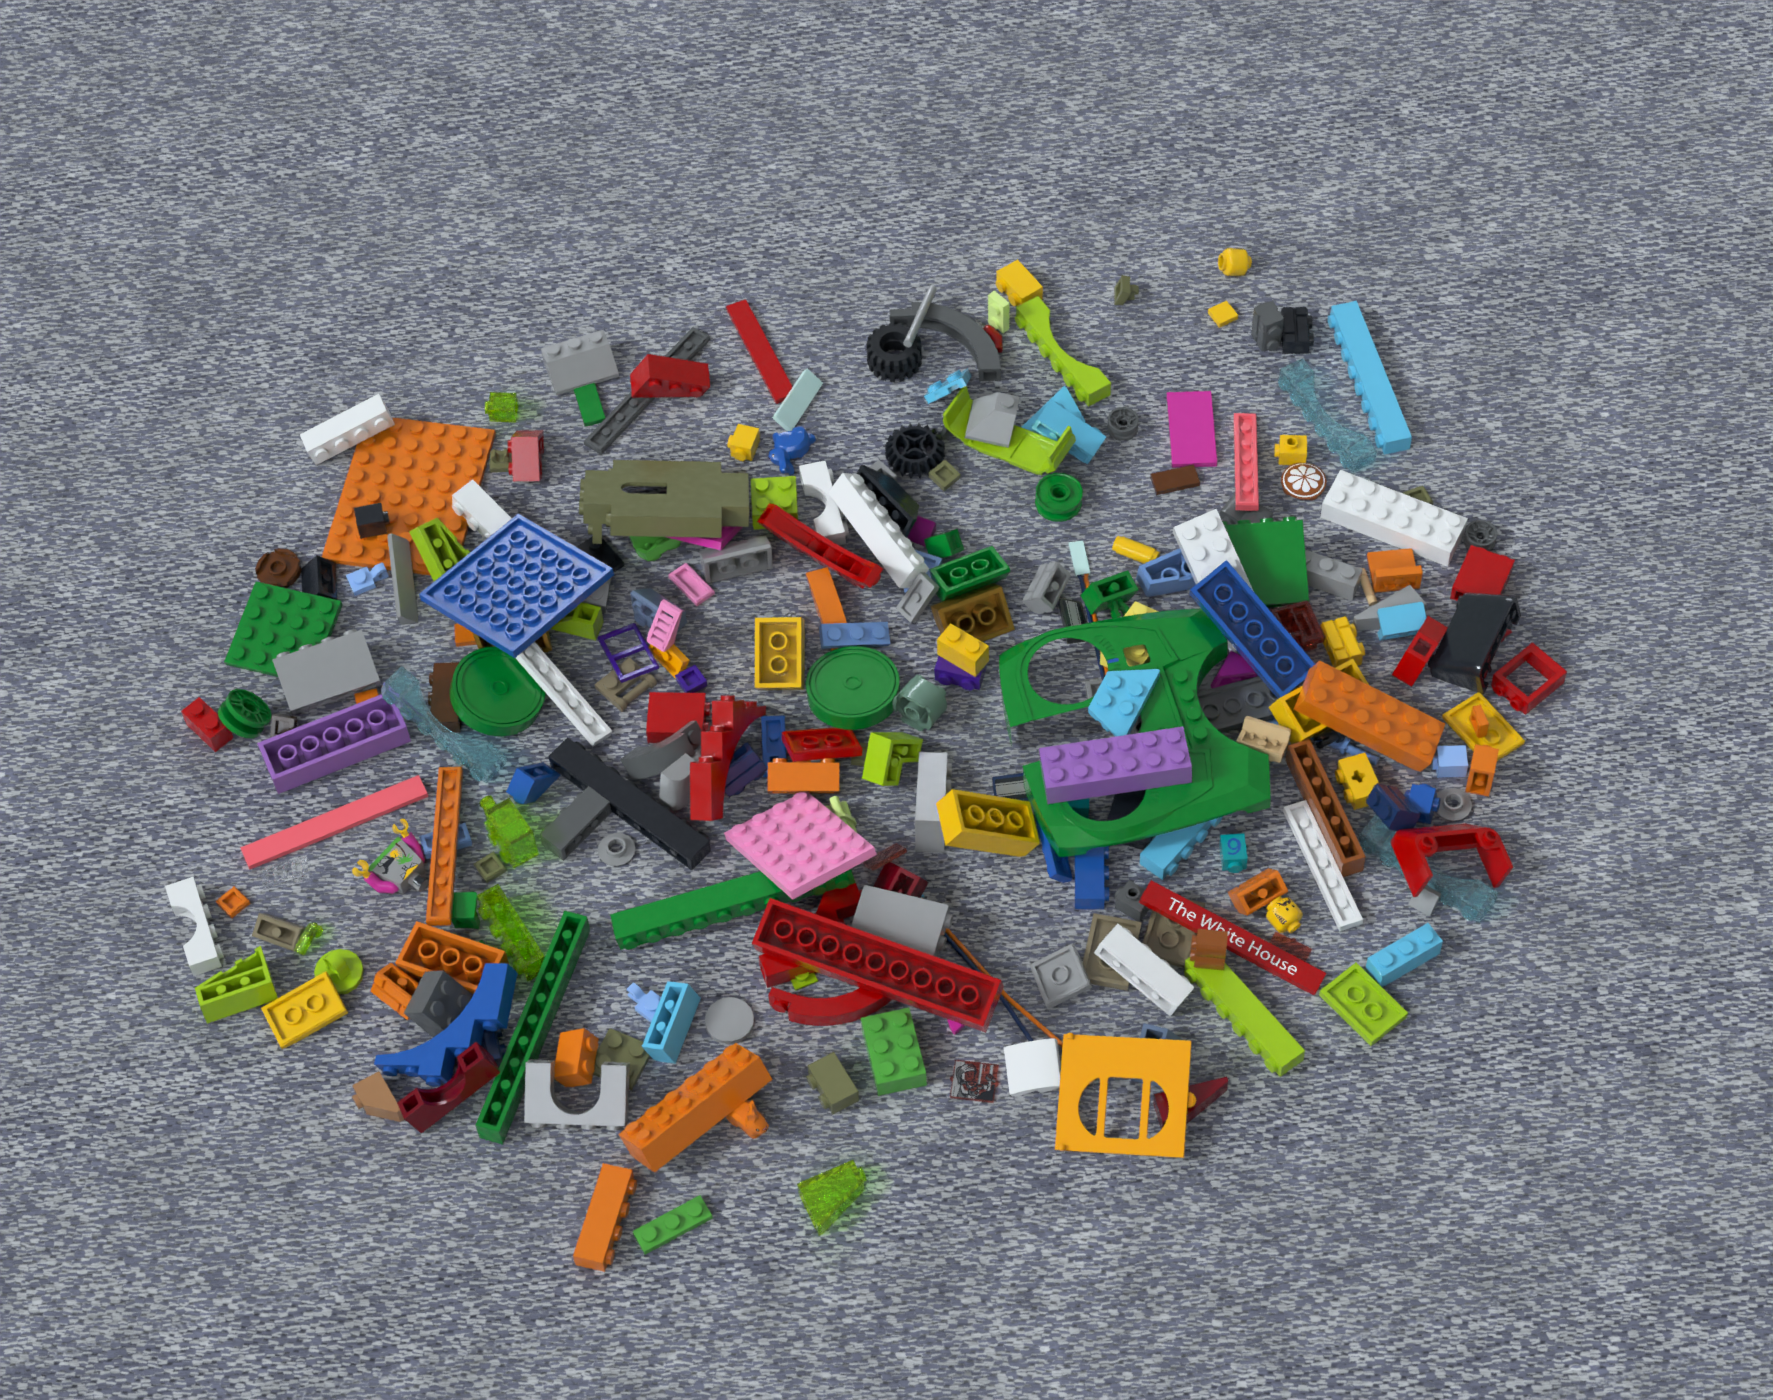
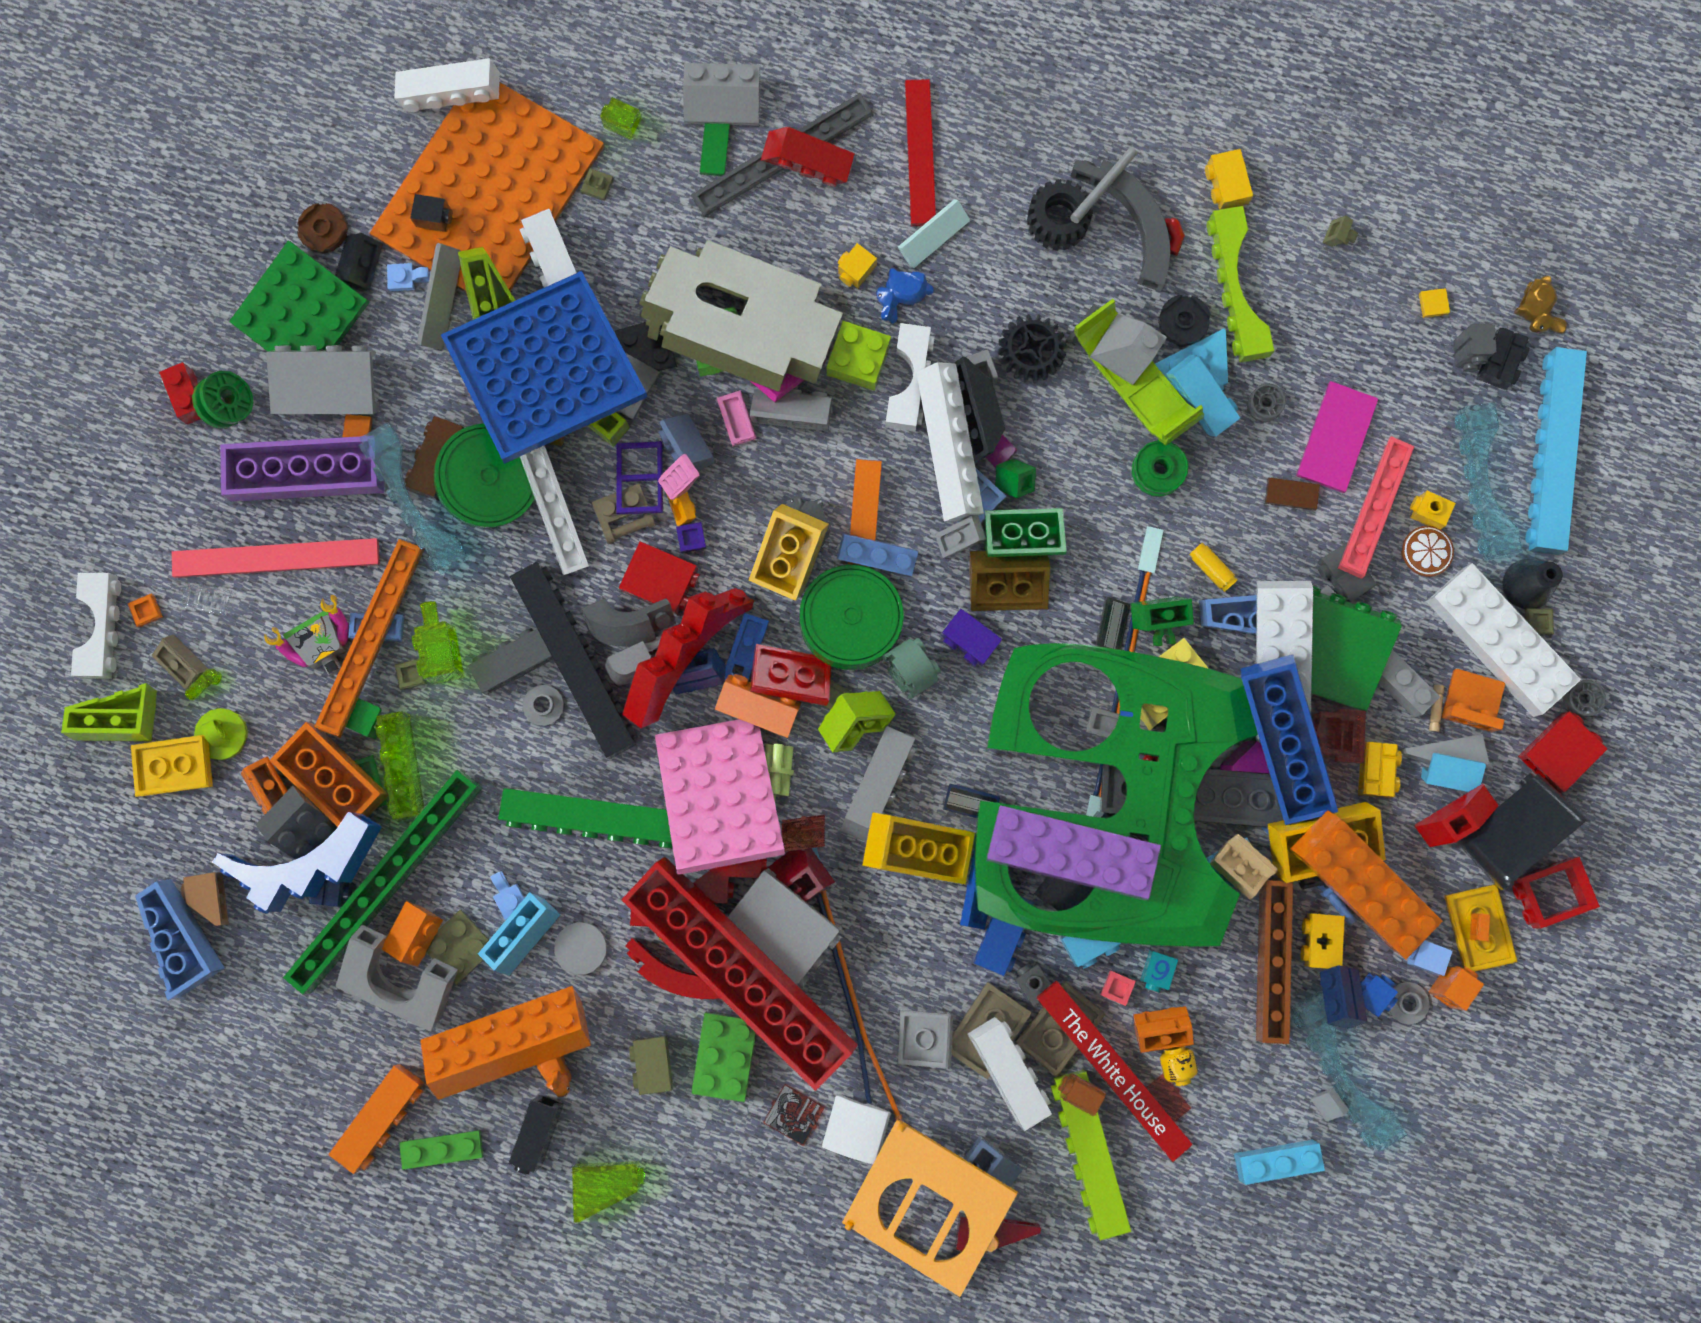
camera: 20 degrees right, 25 degrees up
tile [270,713,297,738] -> none
dark red arch [397,1042,501,1134] -> none
blue slope [506,762,561,805] -> none
brick [507,430,544,482] -> none
red arch [757,503,883,589] -> none
medium azure wing [924,368,972,404] -> none
olive plate [929,459,961,491] -> none
yellow brick [937,623,989,677] -> none
yellowish green plate [988,291,1009,333] -> none
light grey brick [1022,561,1071,614] -> none
medium azure wing [1088,669,1160,737] -> none
yellow head [1218,248,1252,276] -> none
white plate [1283,800,1363,931] -> none
lime plate [1319,962,1408,1046] -> none
red windscreen [1391,823,1514,897] -> none
none -> medium blue wedge [135,879,225,1001]
none -> black brick [508,1095,564,1175]
none -> coral plate [1100,971,1136,1006]
none -> black plate [1158,295,1210,347]
none -> black cone [1502,559,1563,609]
none -> pearl gold animal [1514,275,1567,333]

